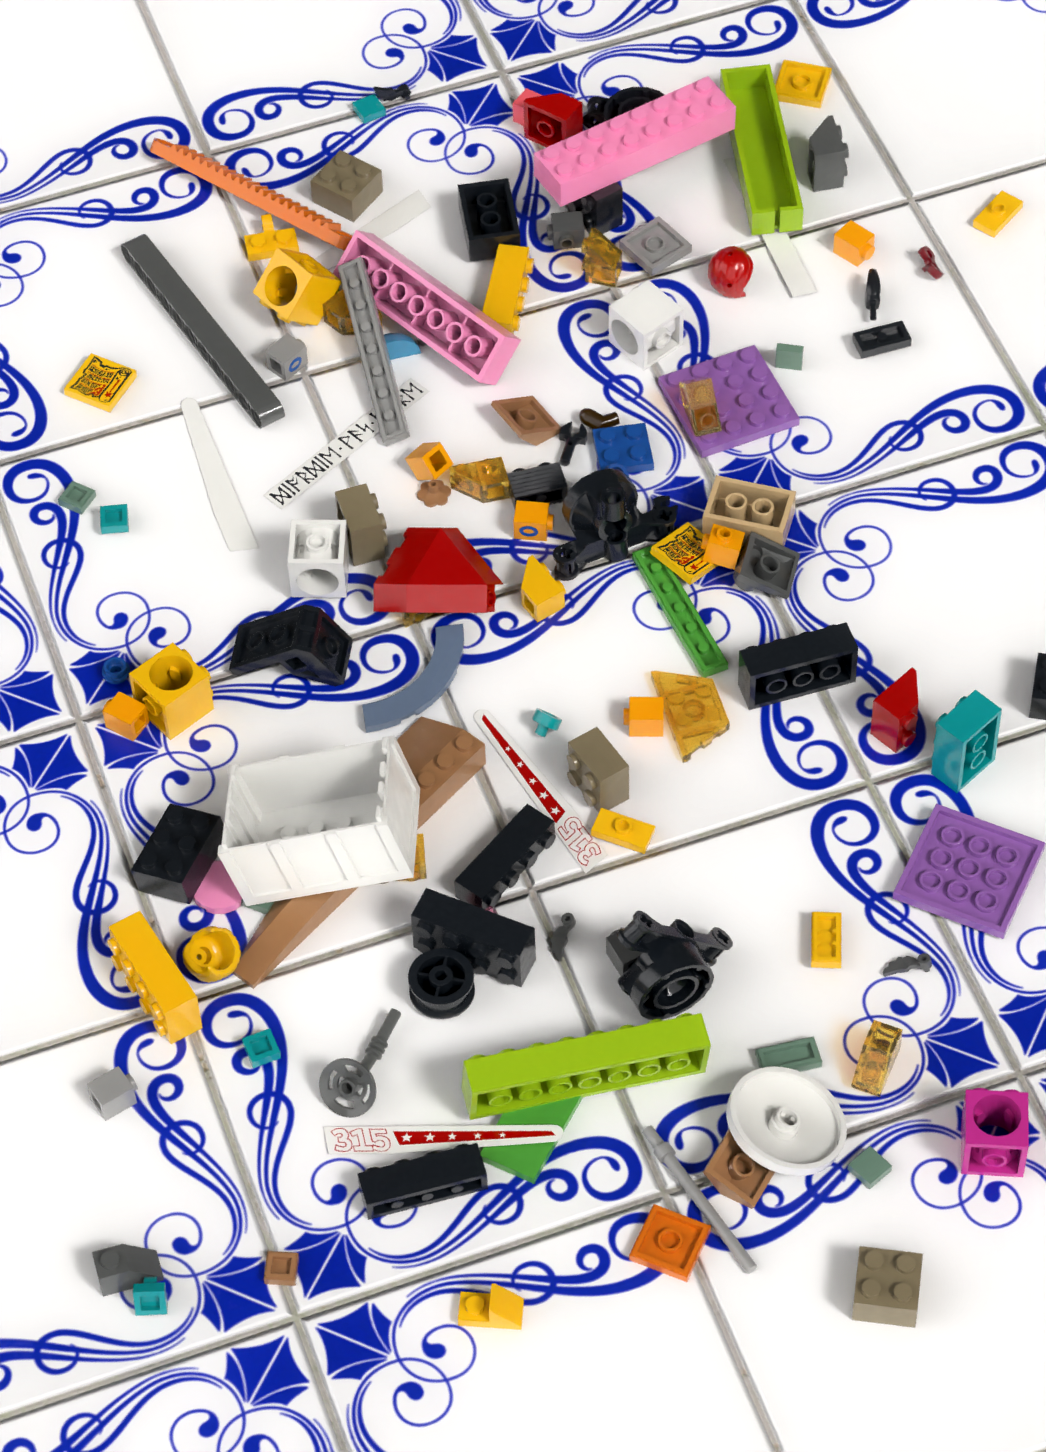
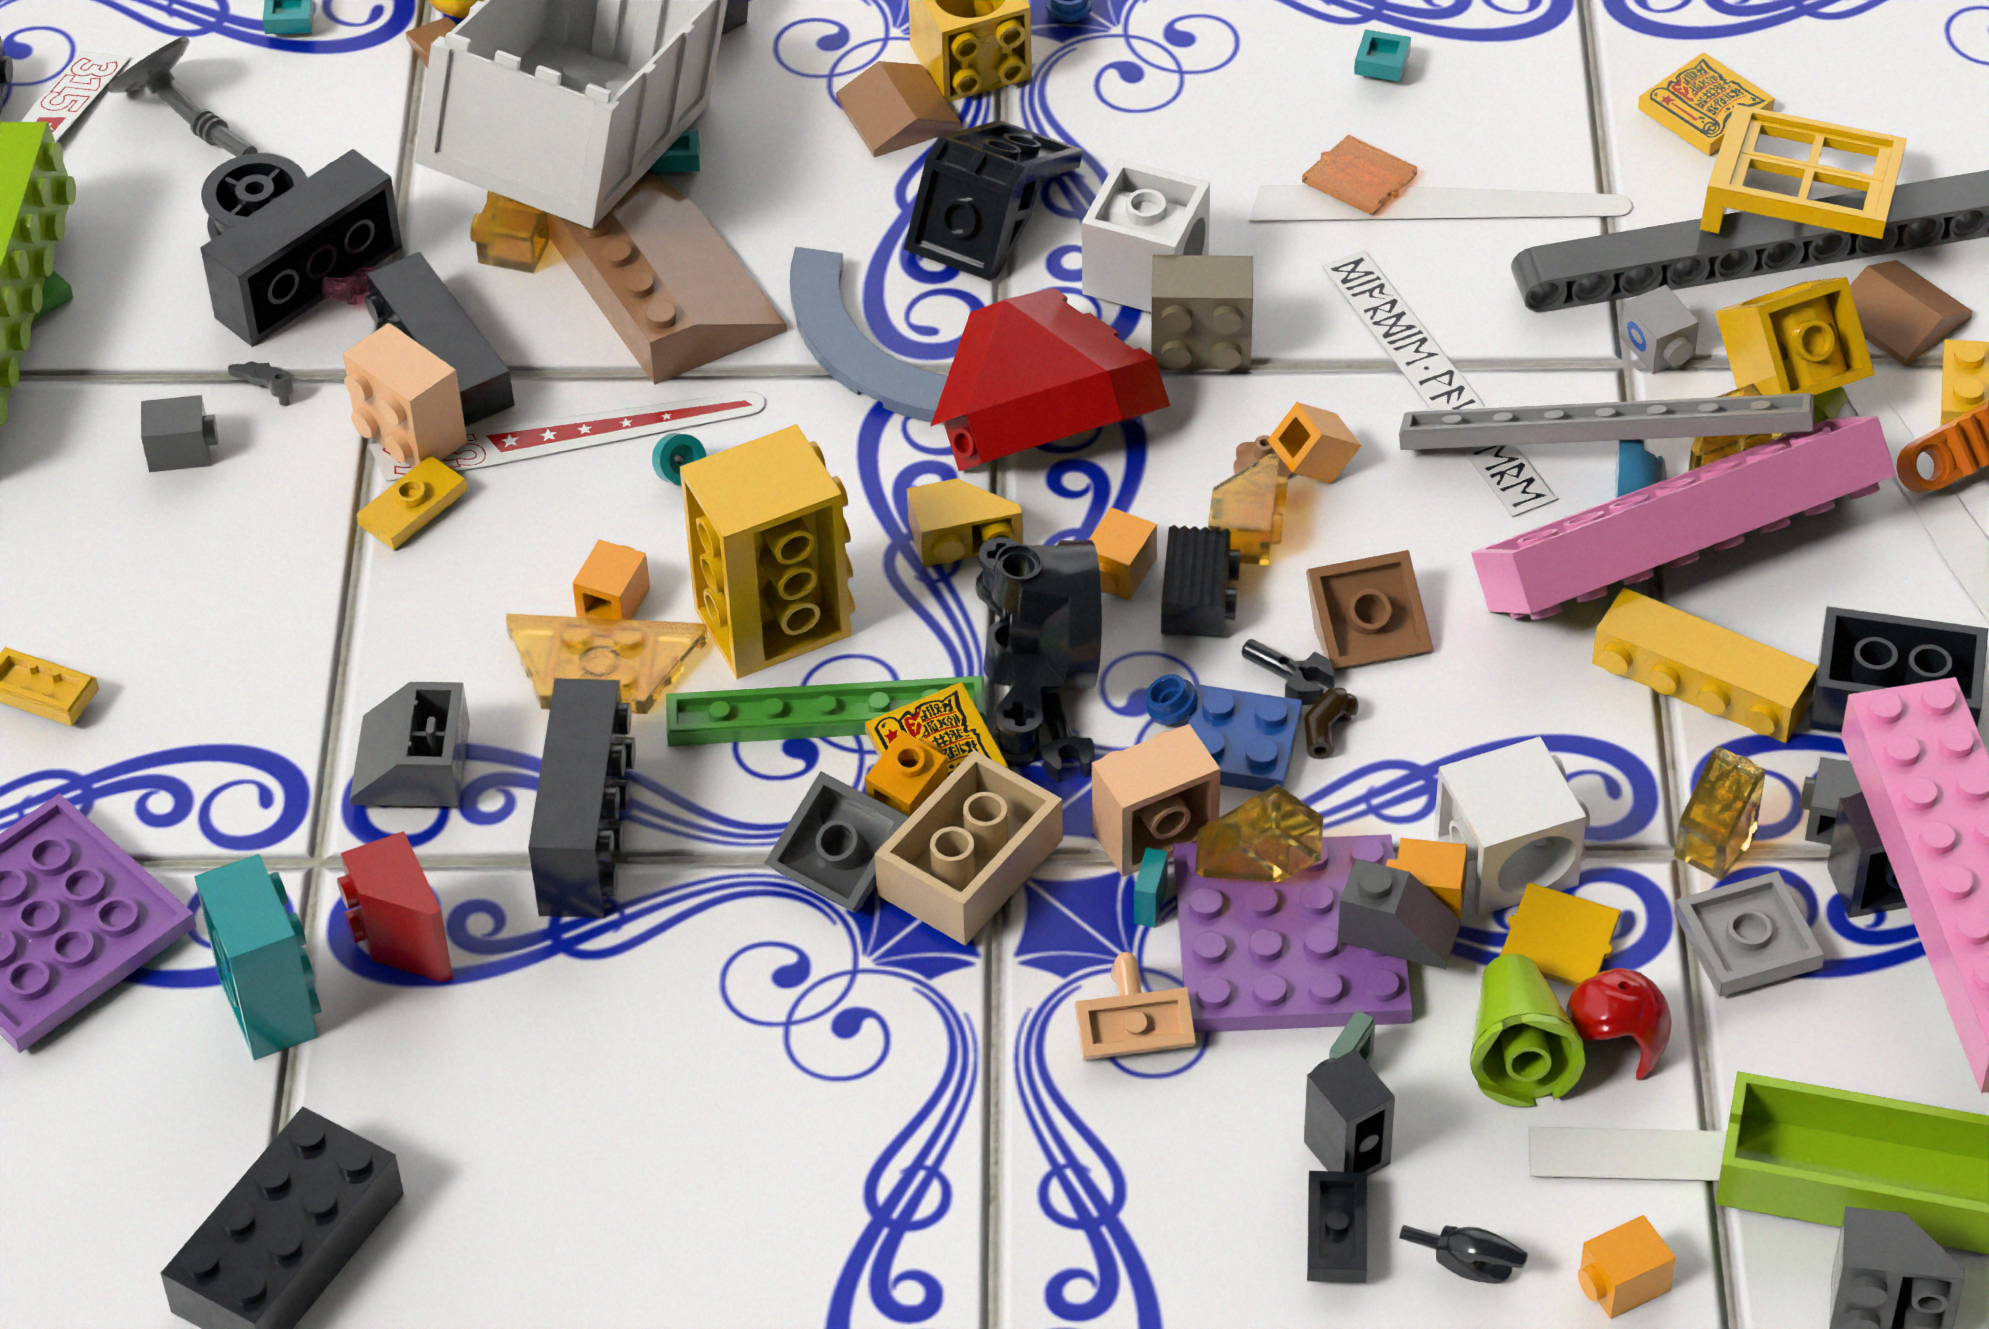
camera: 110 degrees right, 5 degrees down
sand green tile [58,481,96,515] -> none
dark tan brick [567,727,629,813] -> none
black piece [617,911,733,1020] -> none
none -> light nougat brick [343,323,467,468]
none -> dark grey slope [350,682,470,807]
none -> yellow brick [680,424,855,679]
none -> medium nougat slope [836,61,961,158]
none -> light nougat plate [1074,952,1196,1060]
none -> light nougat brick [1092,724,1220,877]
none -> teal tile [1134,848,1168,928]
none -> clear orange piece [1302,134,1417,215]
none -> black brick [1304,1049,1395,1176]
none -> dark grey slope [1338,858,1461,970]
none -> light orange brick [1386,838,1467,920]
none -> lime cone [1470,954,1586,1107]
none -> yellow piece [1500,882,1621,987]
none -> yellow window [1699,104,1907,239]
none -> medium nougat slope [1850,260,1972,366]

